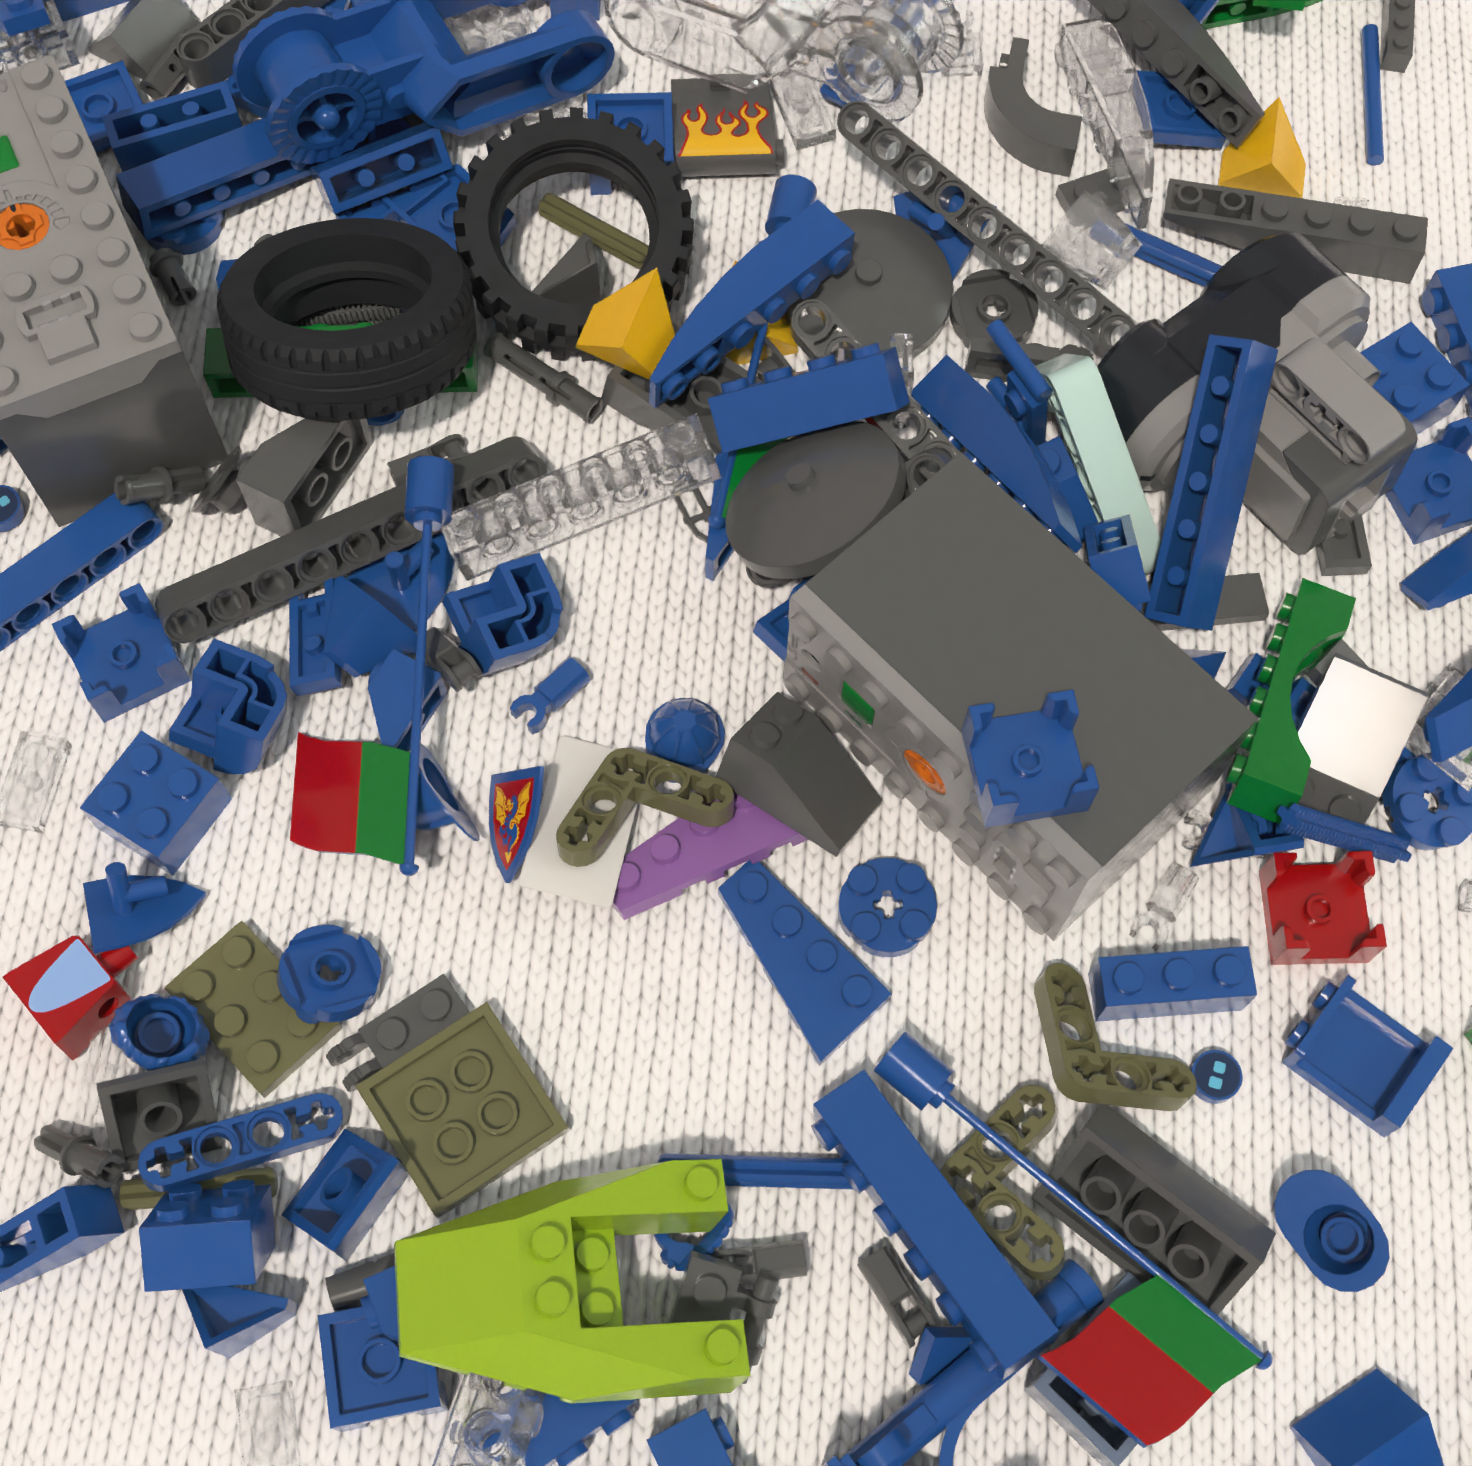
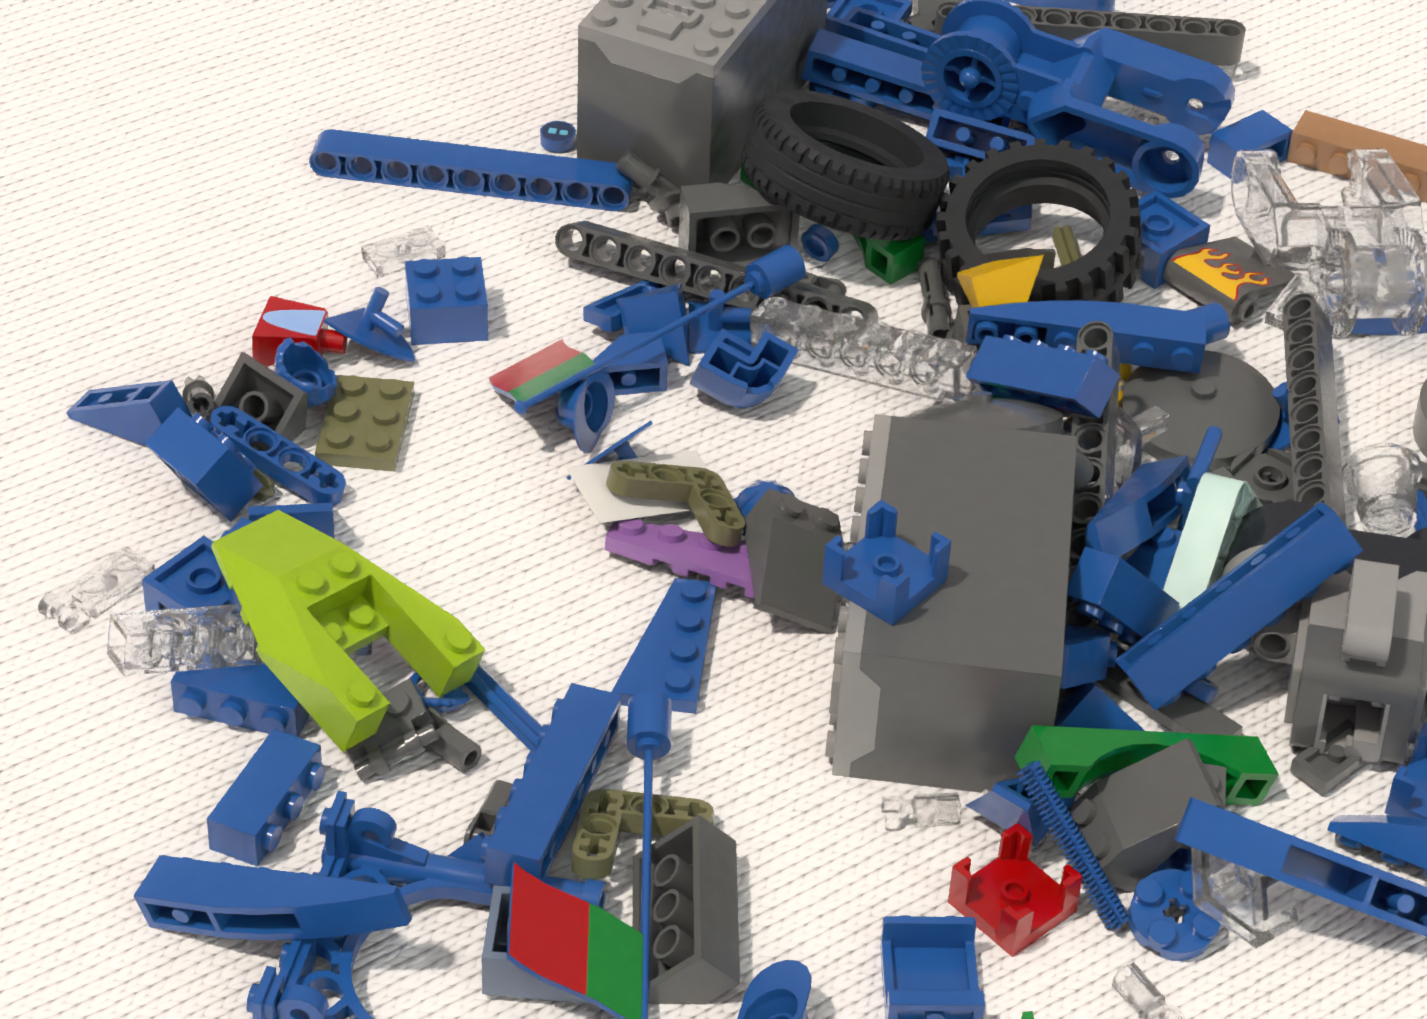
camera: 50 degrees right, 25 degrees down
blue panel [51,583,191,723] -> none
blue brick [169,638,288,774] -> none
blue slope [182,1286,299,1358] -> none
blue plate [277,925,381,1024] -> none
dark grey hinge [326,973,470,1092] -> none
olive plate [355,1002,569,1219] -> none
dark grey bar [425,627,483,692] -> none
blue bar [510,656,590,735] -> none
blue plate [838,858,937,957] -> none
olive beam [1034,963,1197,1111] -> none
blue brick [1088,946,1257,1022] -> none
dark blue tile [1189,1050,1243,1104] -> none

